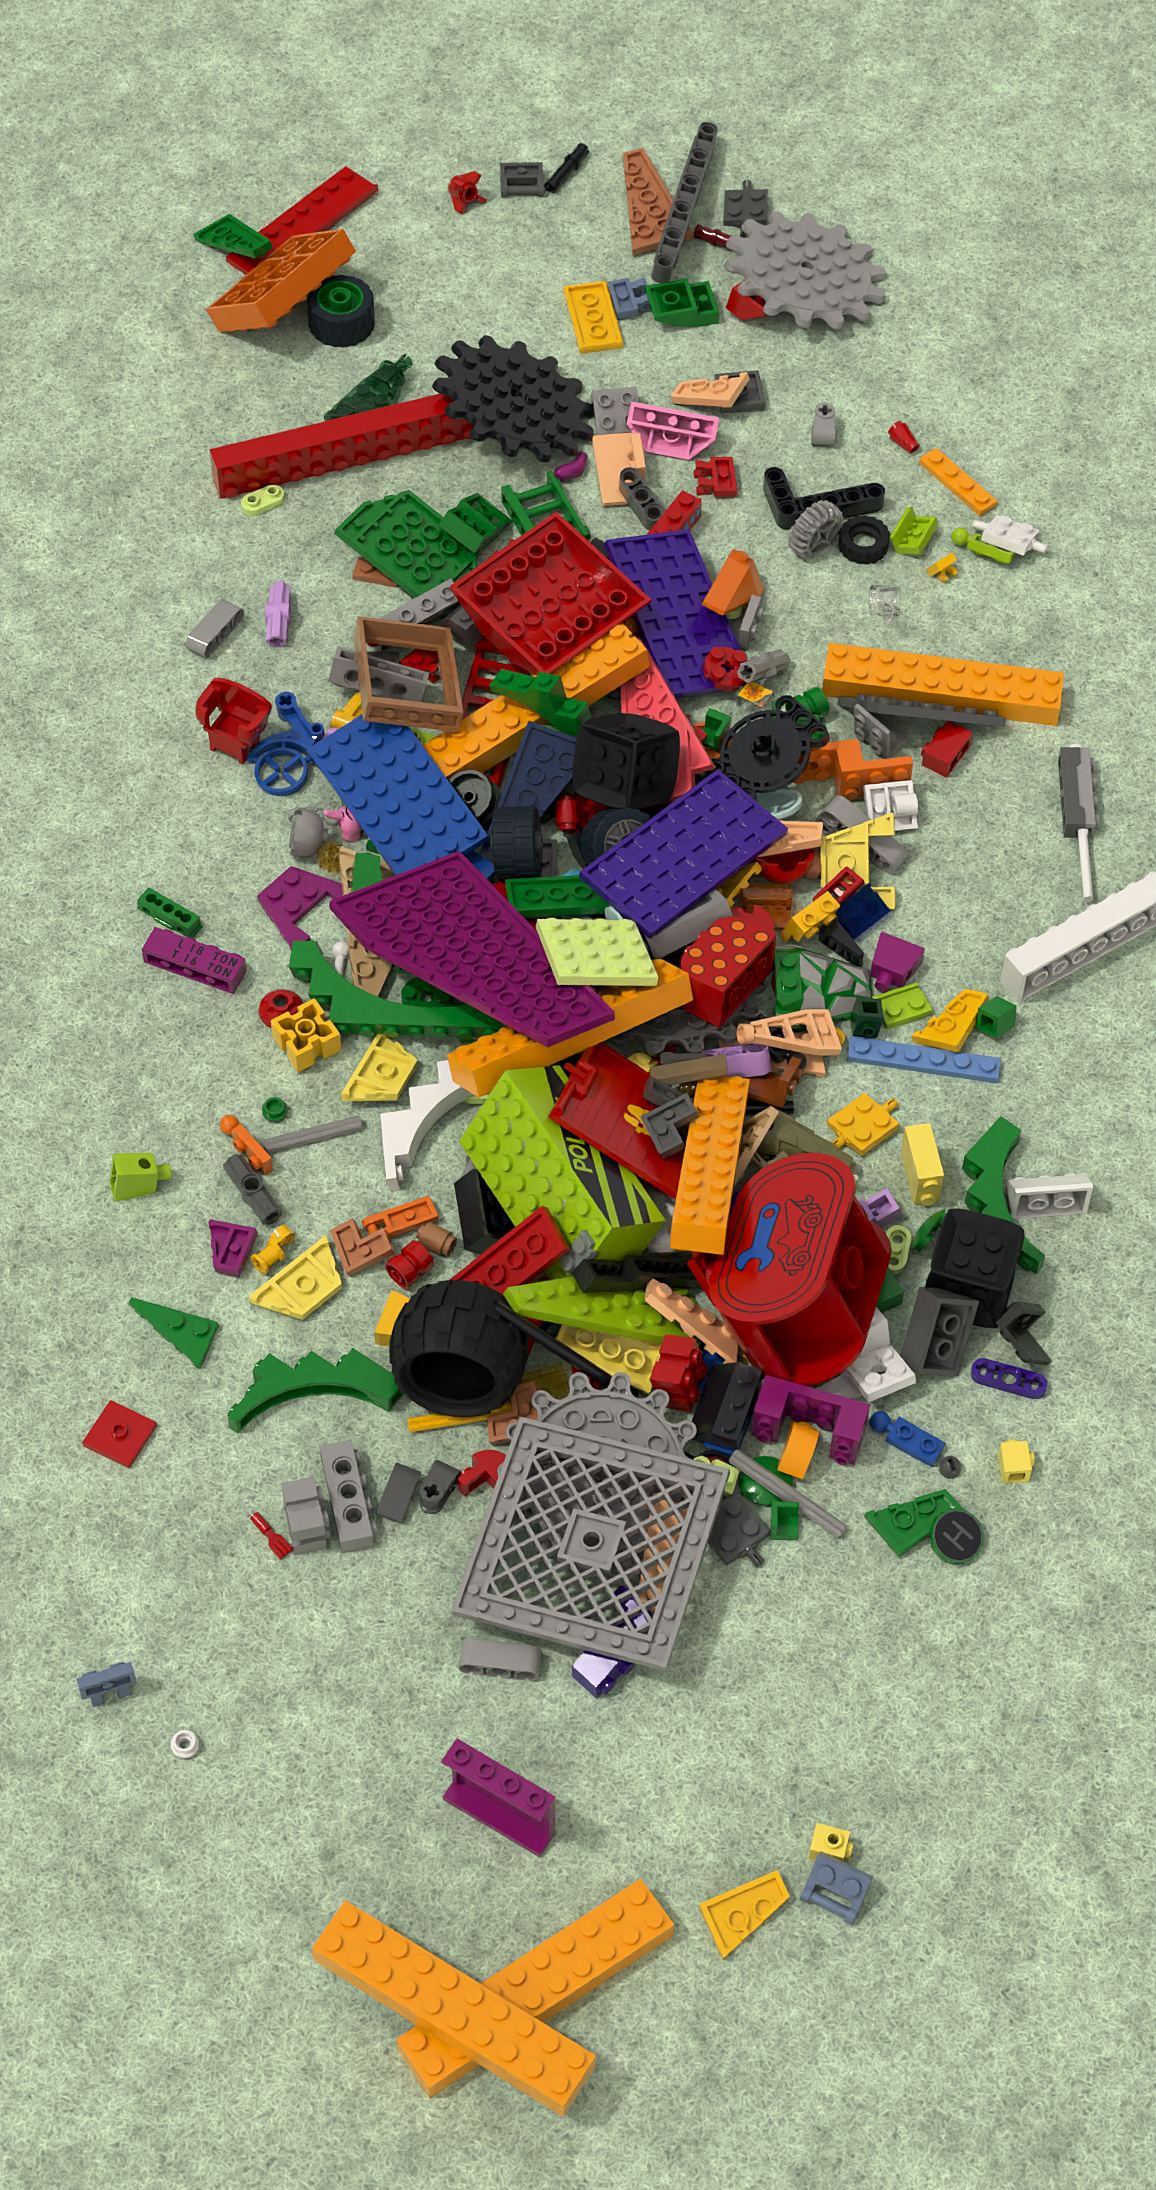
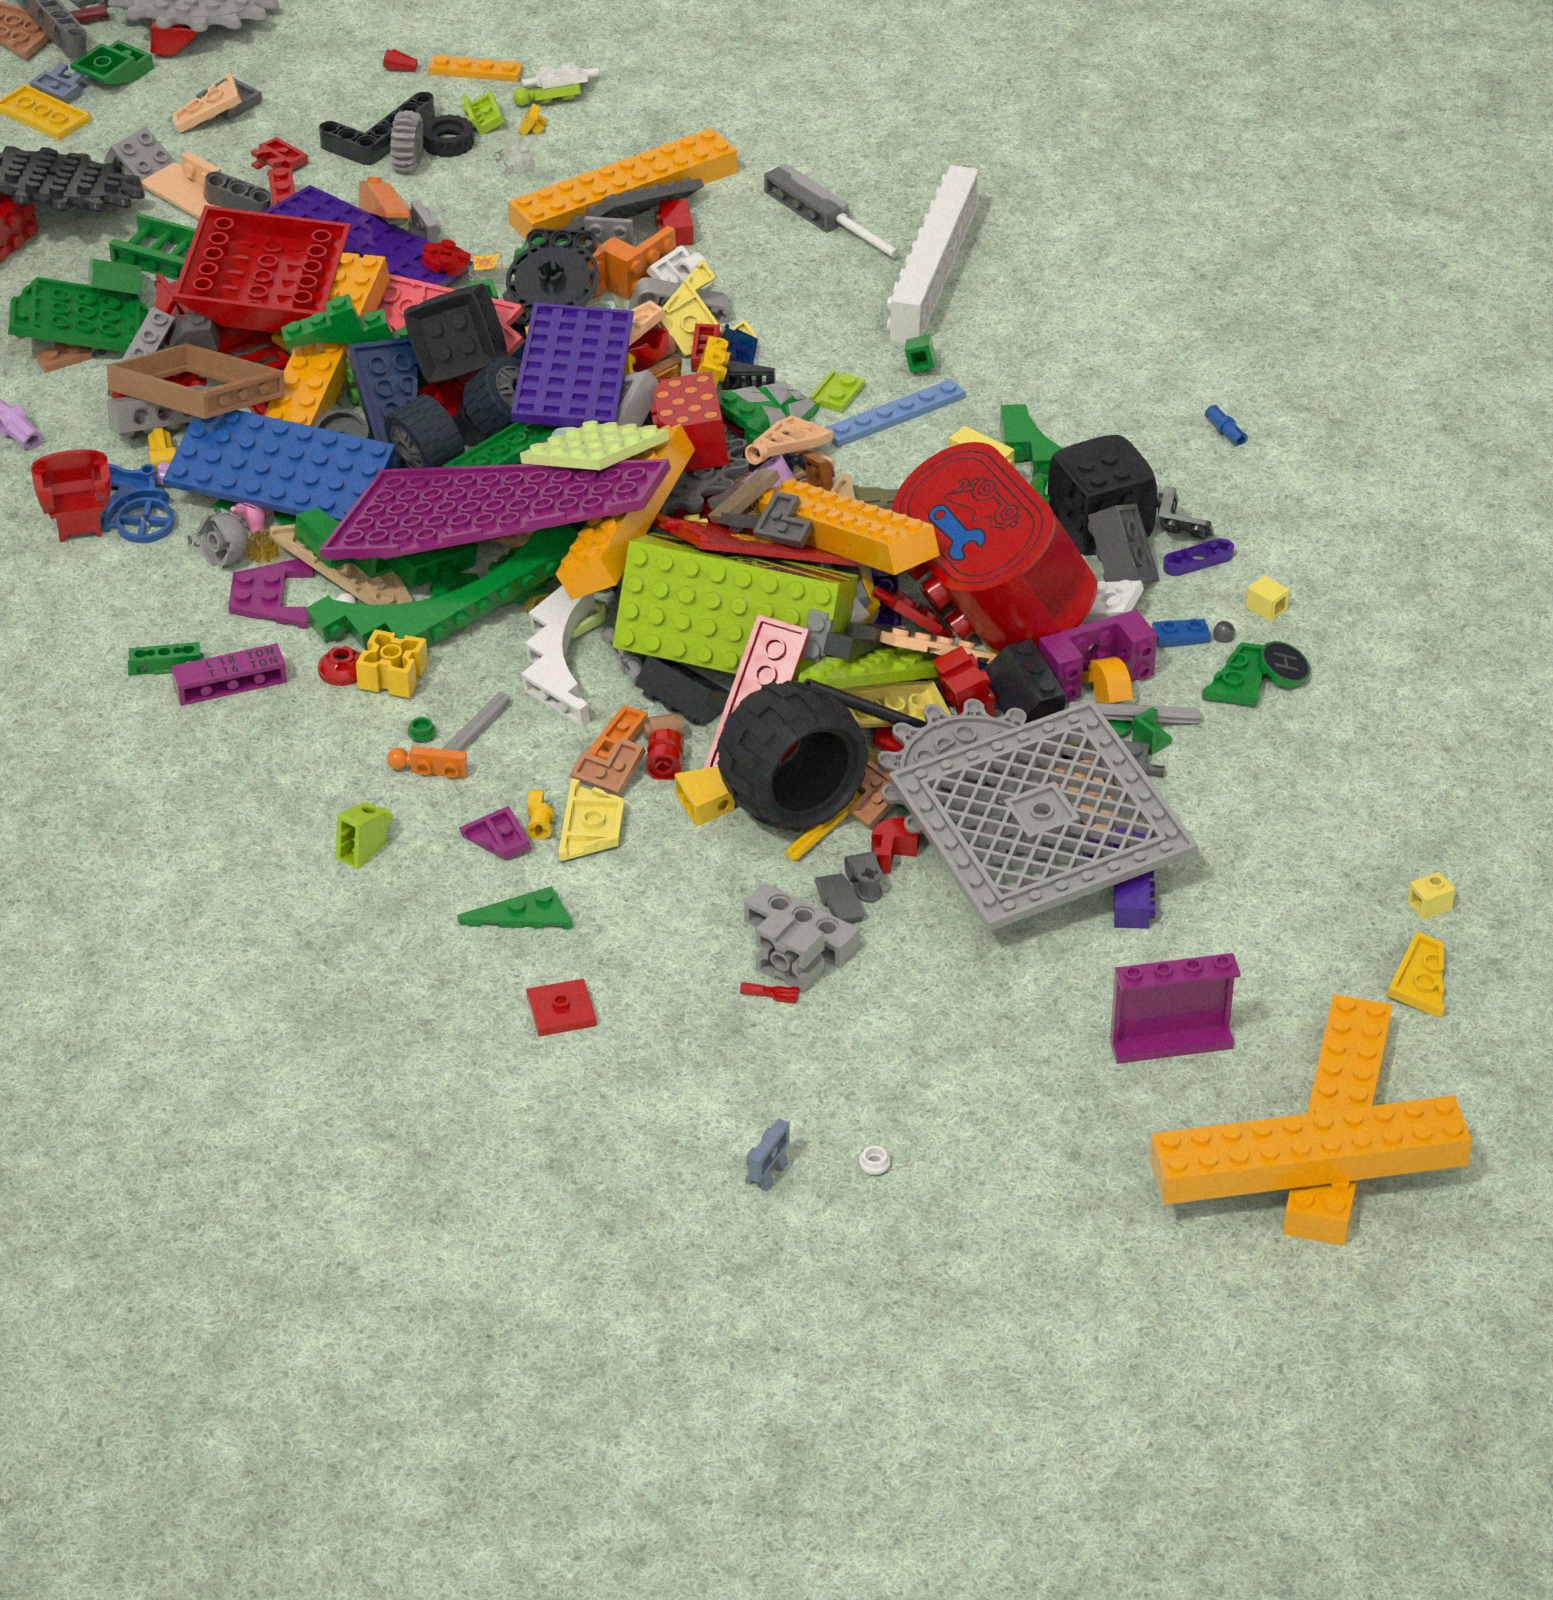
camera: 40 degrees left, 15 degrees down
dark grey piece [223,1154,282,1225] -> none
green arch [228,1348,404,1434] -> none
light yellow wing [341,1034,418,1101] -> none
light grey beam [458,1639,542,1681] -> none
magenta arm [554,452,588,482] -> none
bright pink wedge [627,402,720,460] -> none
light grey piece [737,649,790,683] -> none
sand blue plate [800,1851,873,1925] -> none
light grey piece [811,402,836,446] -> none
yellow plate [827,1093,899,1157] -> none
dark green brick [850,997,884,1038] -> none
magenta torso [870,931,925,993] -> none
yellow wing [912,989,990,1053] -> none
white slope [1005,1173,1093,1219] -> none

